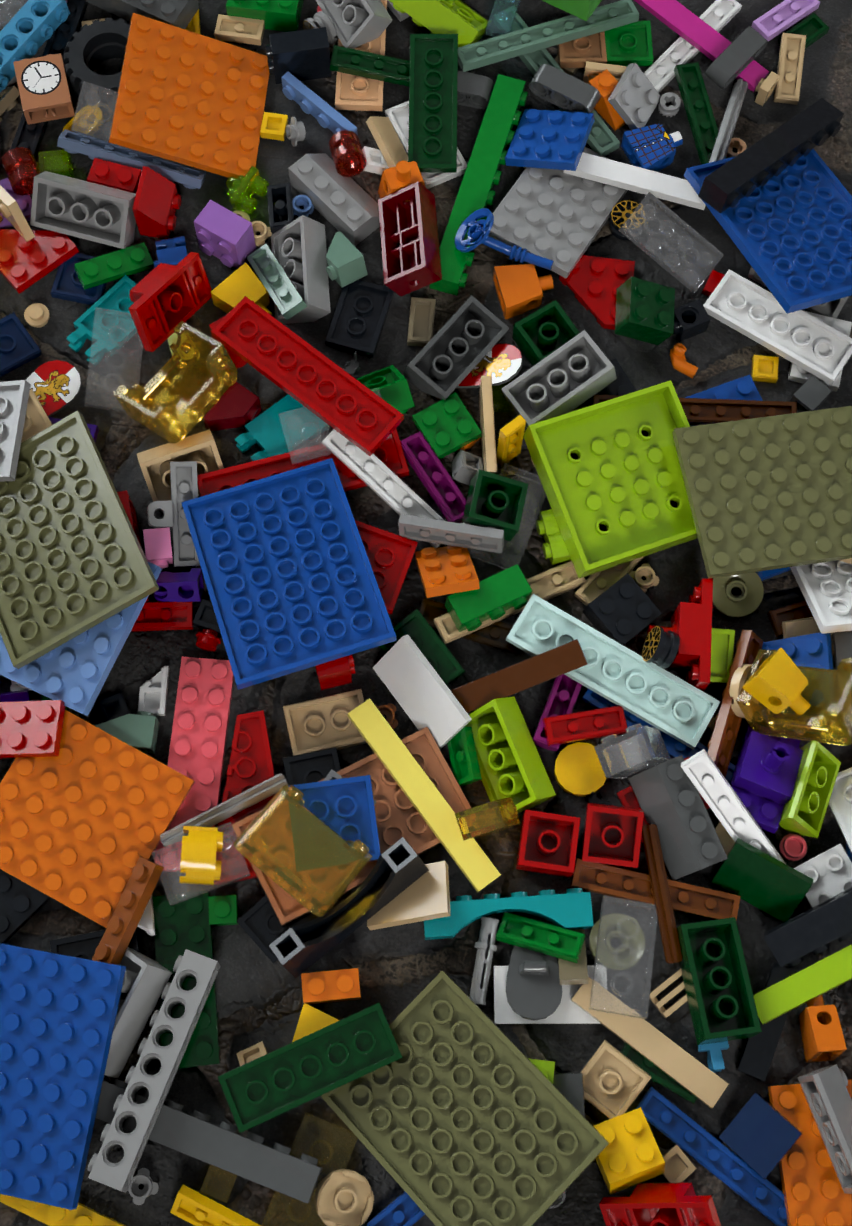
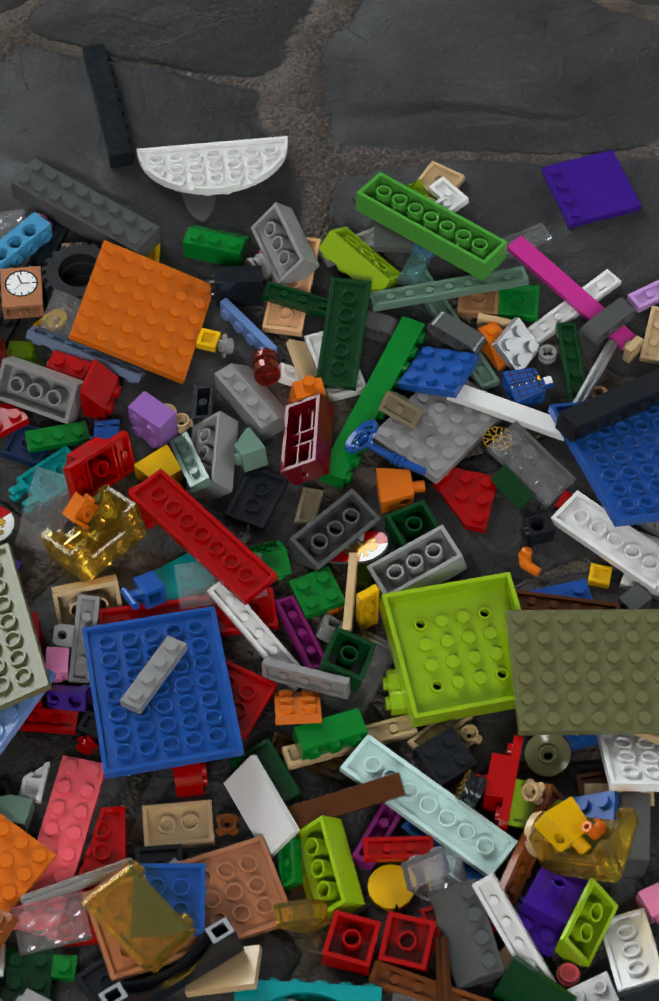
camera: 10 degrees right, 15 degrees down
yellow brick [179,826,223,885] -> none
dark red slope [203,381,261,431] -> none
tan plate [214,14,265,46] -> none
clear neon green hips [226,166,269,215] -> none
medium blue plate [292,195,314,218] -> none
light yellow tile [347,698,501,893] -> none
dark green brick [615,276,675,345] -> none
none -> orange brick [62,492,99,530]
none -> blue brick [120,570,167,610]
none -> light grey plate [120,636,188,714]
none -> dark tan panel [378,391,429,429]
none -> dark green tile [490,464,536,510]
none -> tan plate [522,779,546,805]
none -> orange arm [581,819,607,840]

